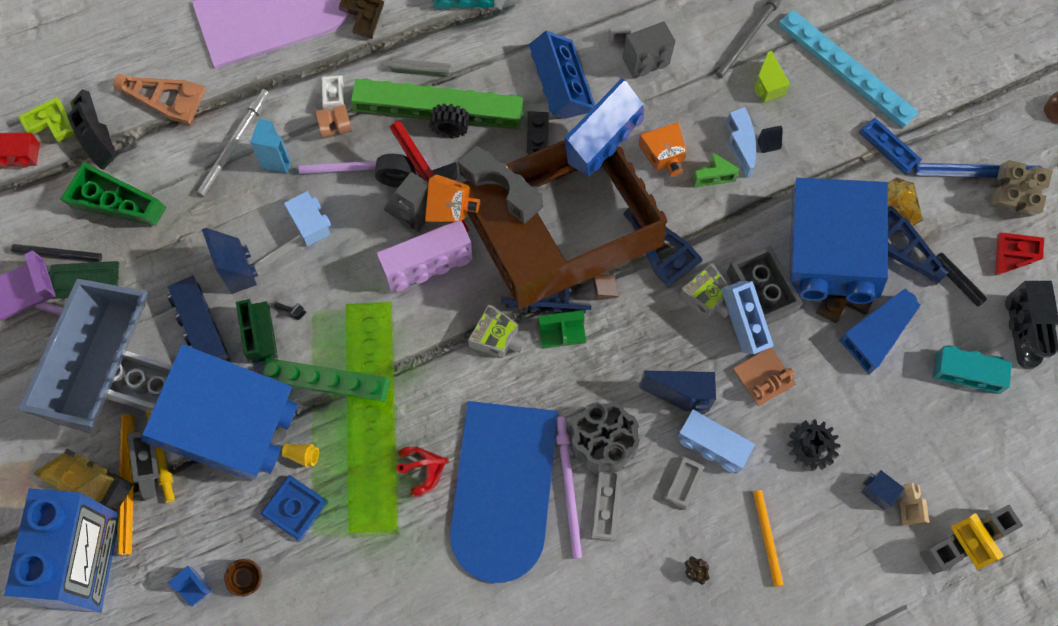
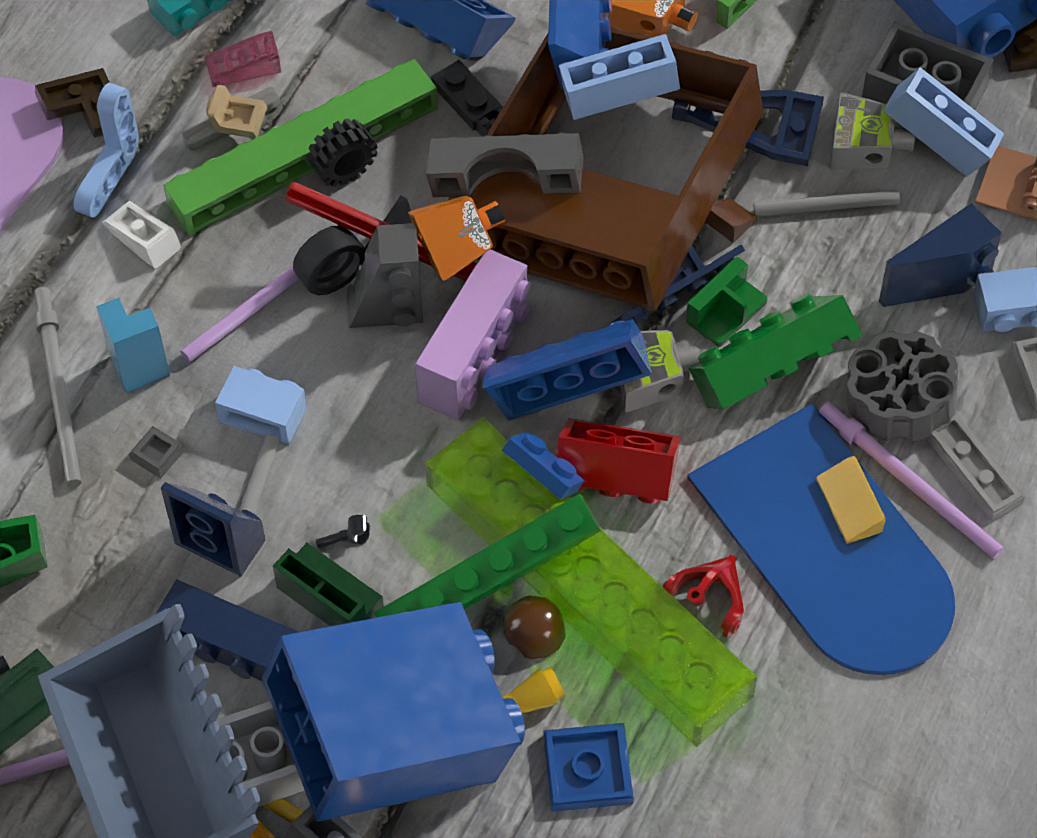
camera: 35 degrees left, 10 degrees down
nougat wheel [316,104,352,138] -> none
none -> light blue beam [73,83,139,218]
none -> dark grey tile [129,426,184,479]
none -> clear pink slope [205,31,281,87]
none -> tan bracket [206,85,267,138]
none -> blue slope [483,319,652,421]
none -> blue plate [501,432,585,500]
none -> reddish brown hair [502,595,566,659]
none -> red slope [556,418,681,504]
none -> light blue brick [559,34,680,120]
none -> green wedge [688,293,863,409]
none -> light grey bar [753,190,900,217]
none -> yellow slope [816,456,885,544]

